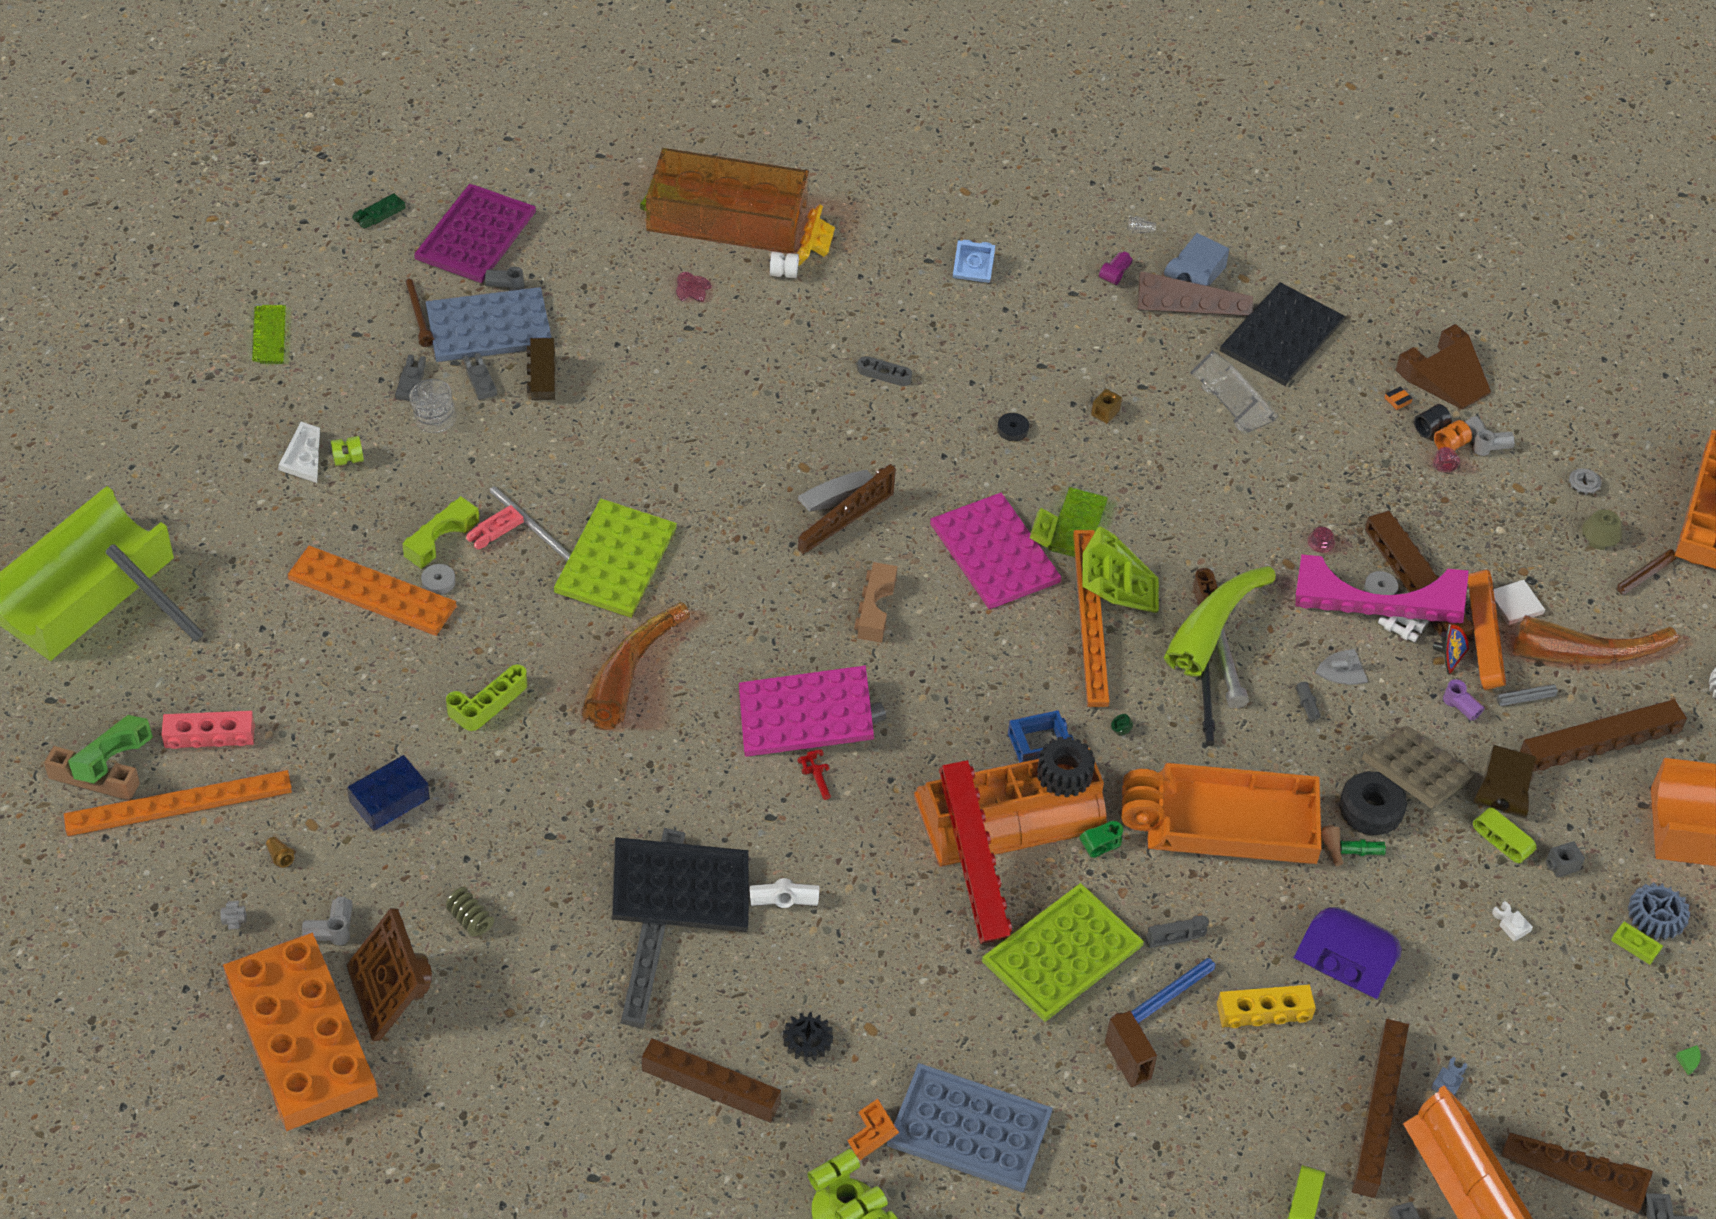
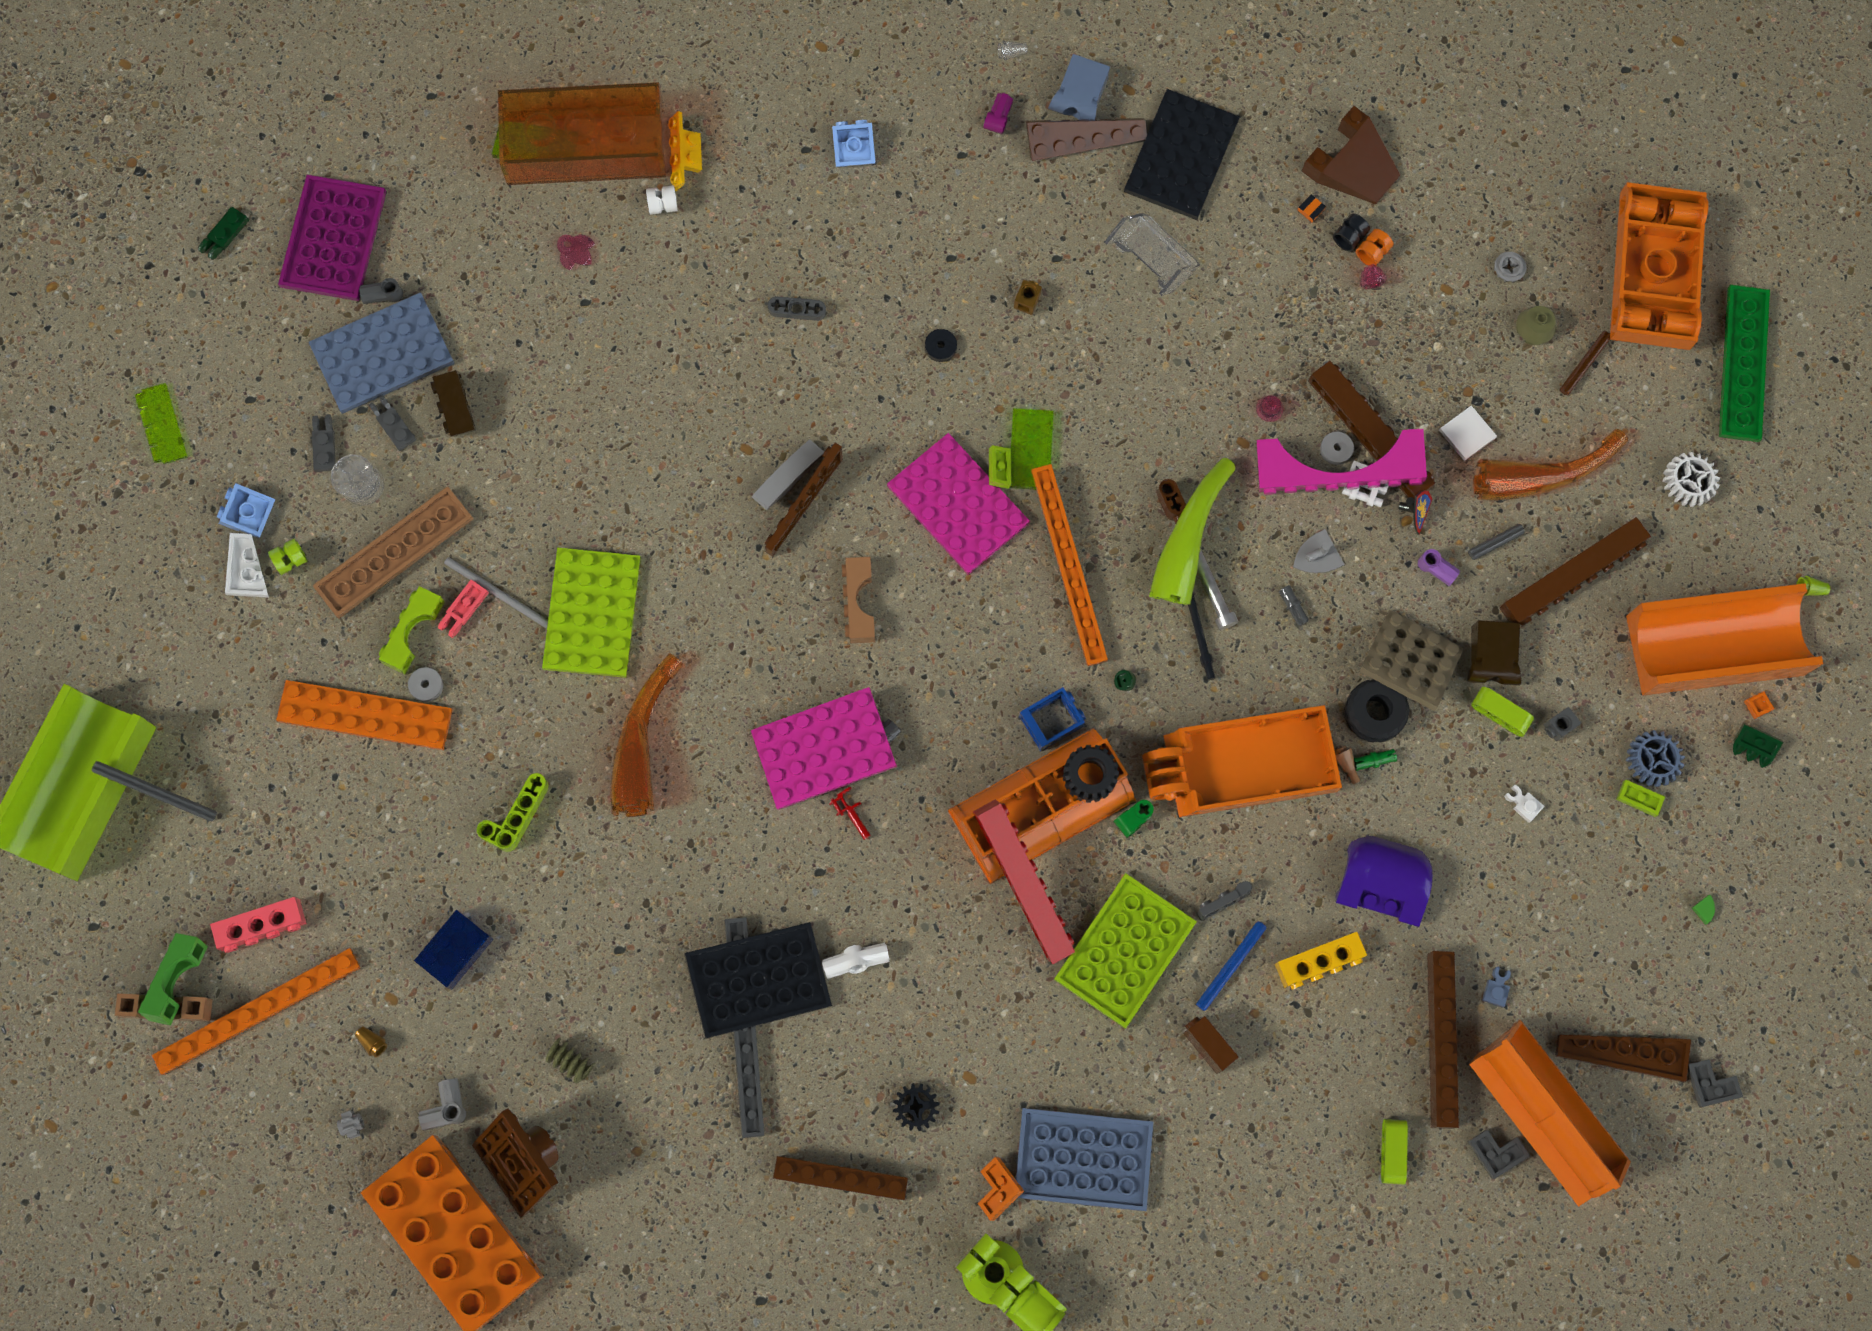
camera: 15 degrees left, 25 degrees up
reddish brown piece [406,278,435,347] -> none
lime wedge [1082,526,1159,613] -> none
light grey piece [1465,416,1515,456] -> none
orange beam [1468,569,1506,690] -> none
none -> light blue plate [217,483,275,538]
none -> medium nougat plate [313,486,473,619]

